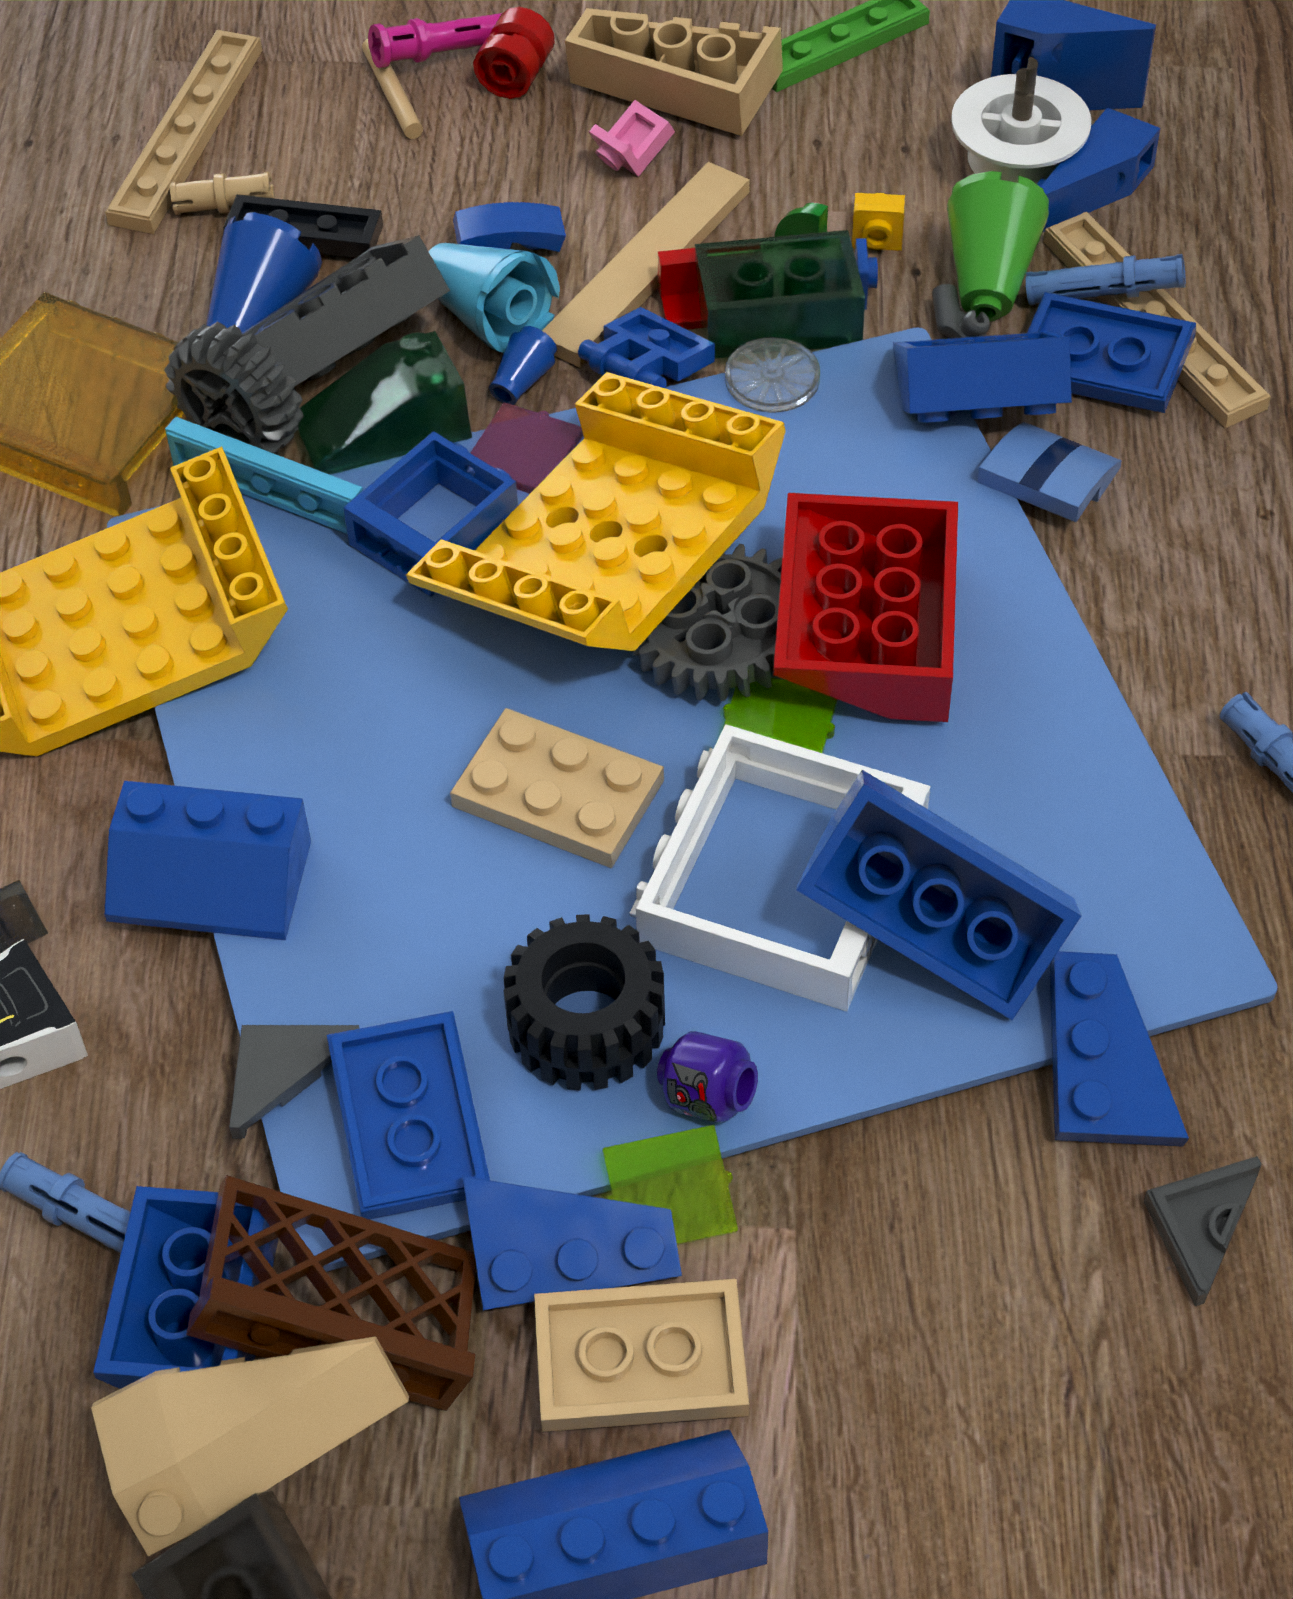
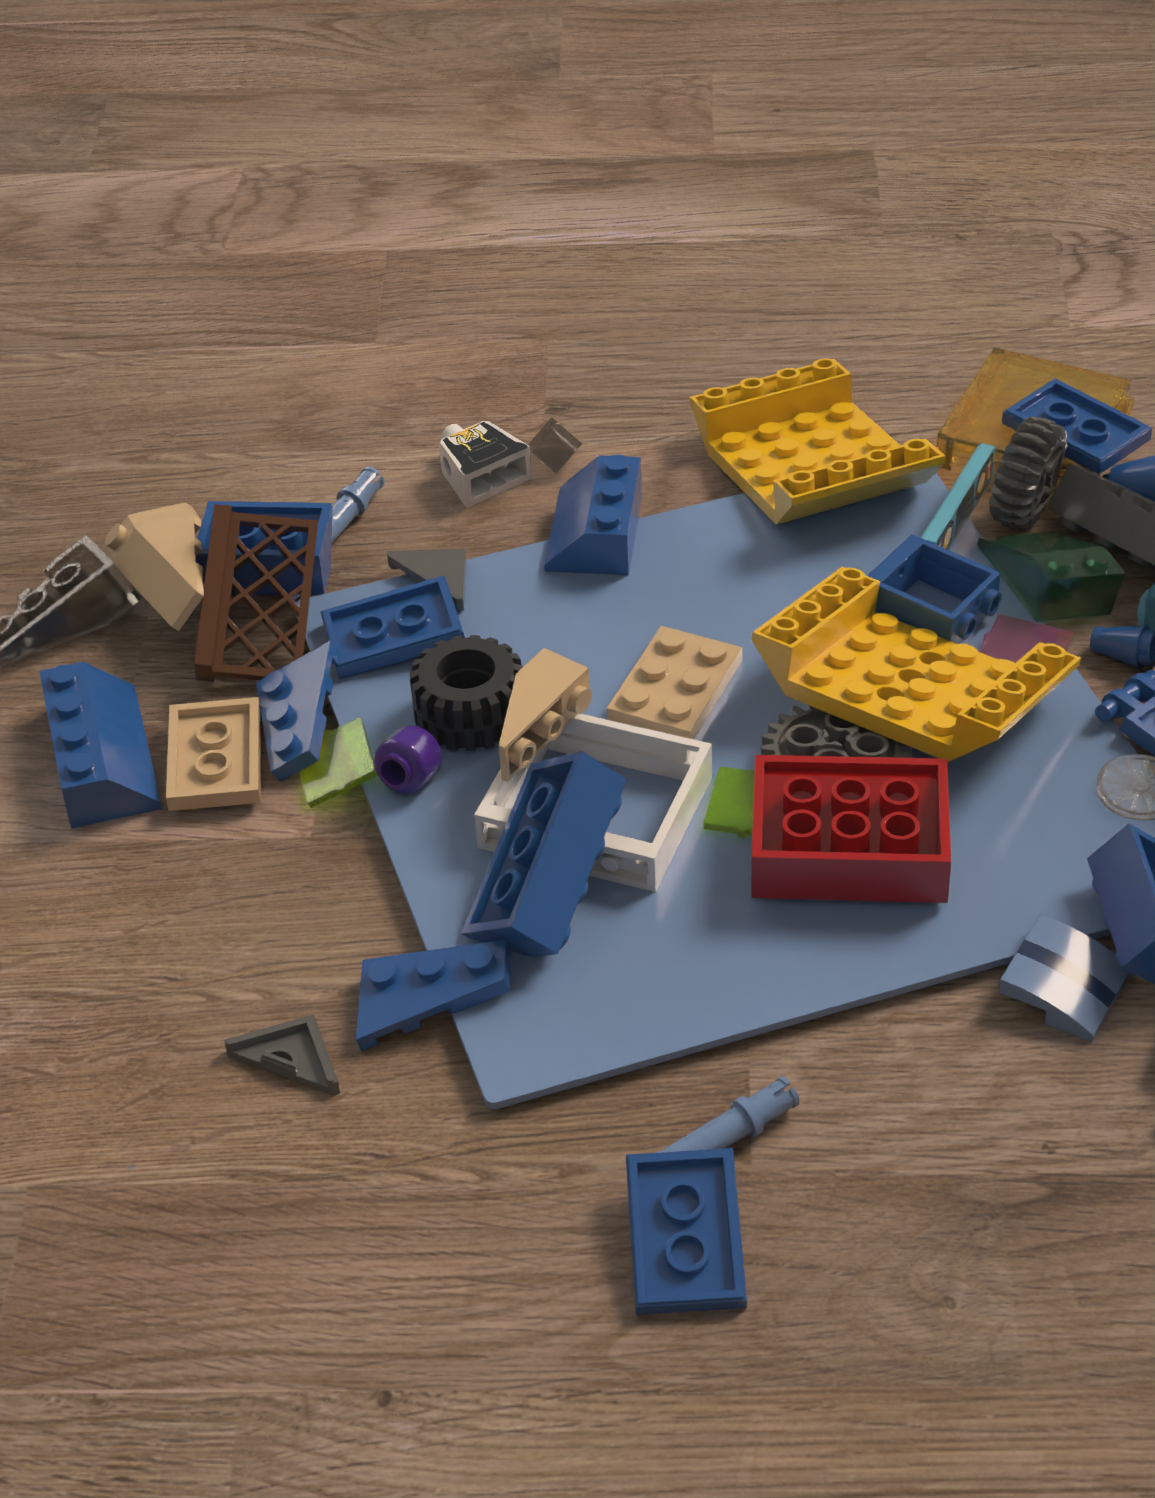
camera: 90 degrees right, 10 degrees down
none -> tan slope [499,648,592,782]
none -> blue tile [1002,378,1153,475]

